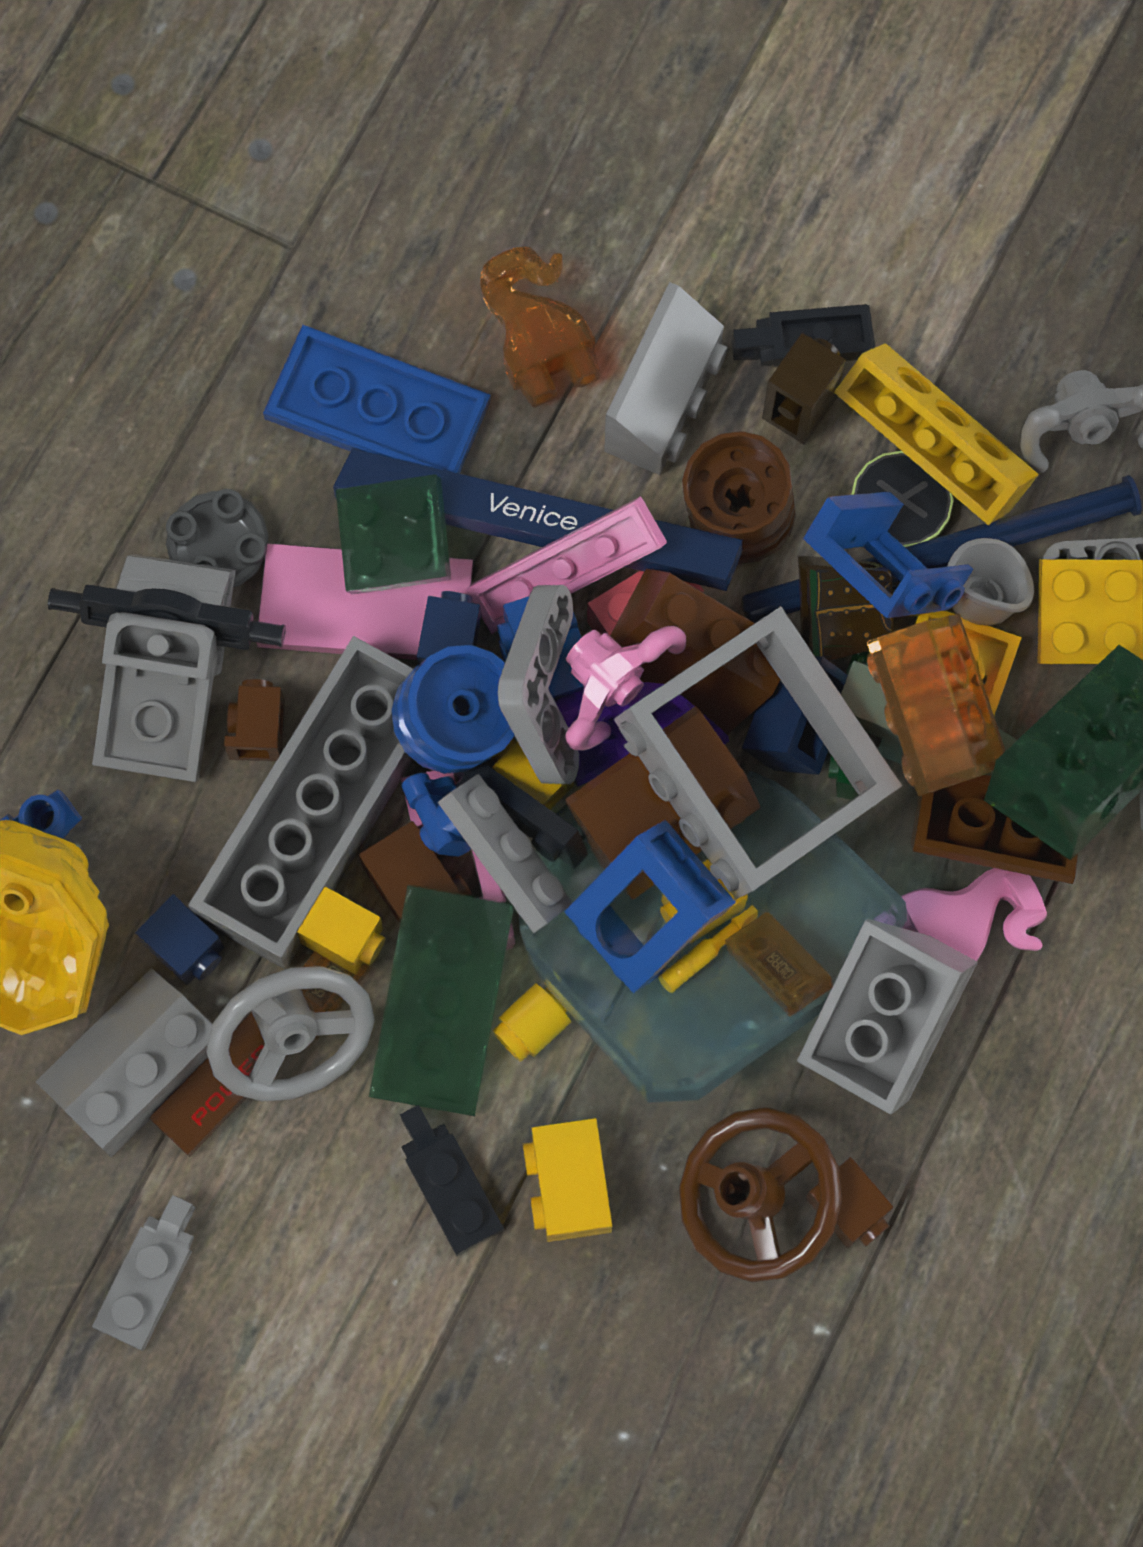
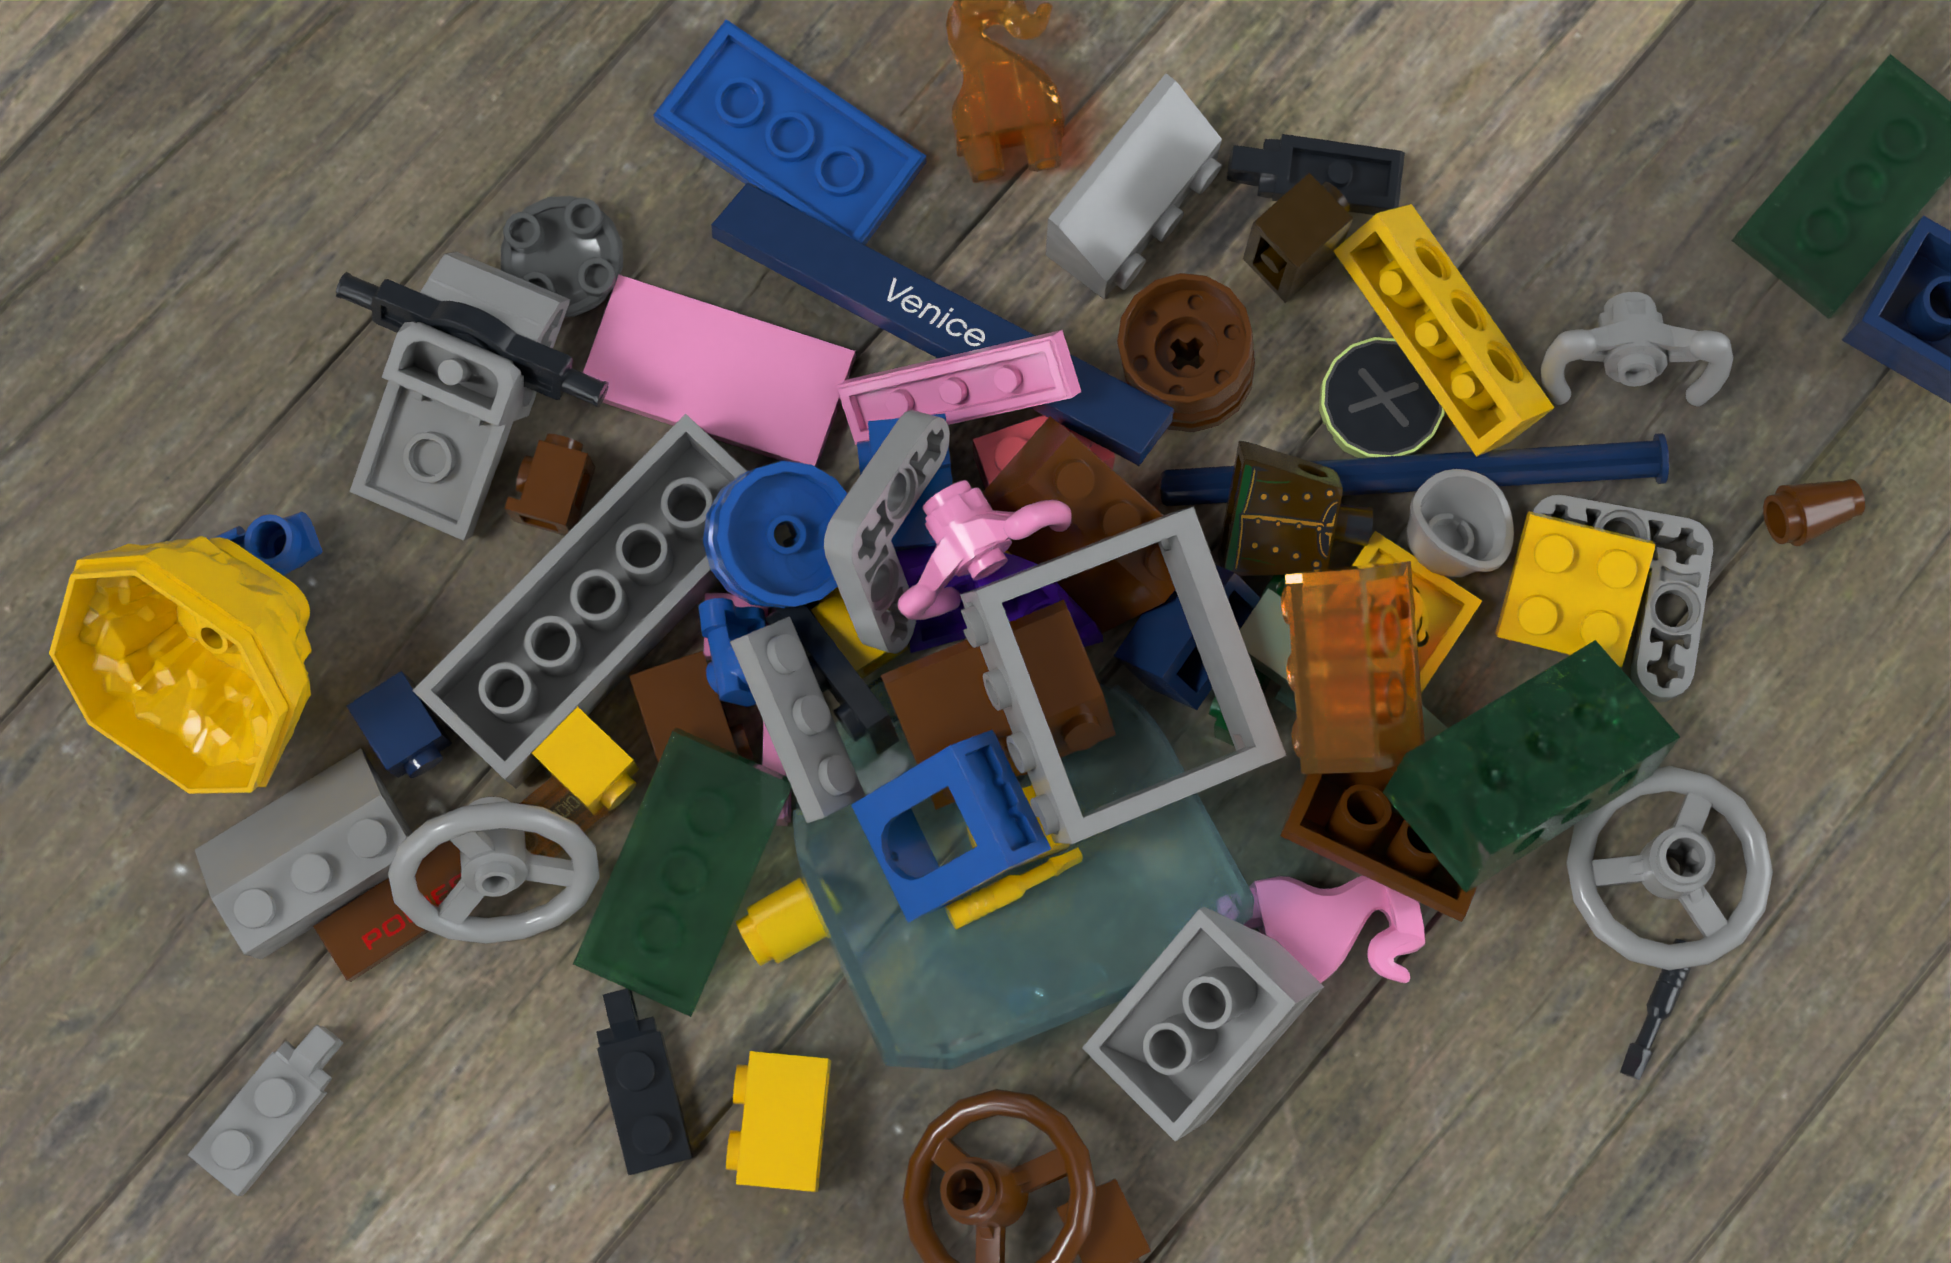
camera: 15 degrees right, 5 degrees up
clear green plate [336,474,451,594] -> none
dark blue brick [417,591,482,665] -> none
clear orange tile [725,911,833,1017] -> none
blue panel [803,492,973,618] -> none

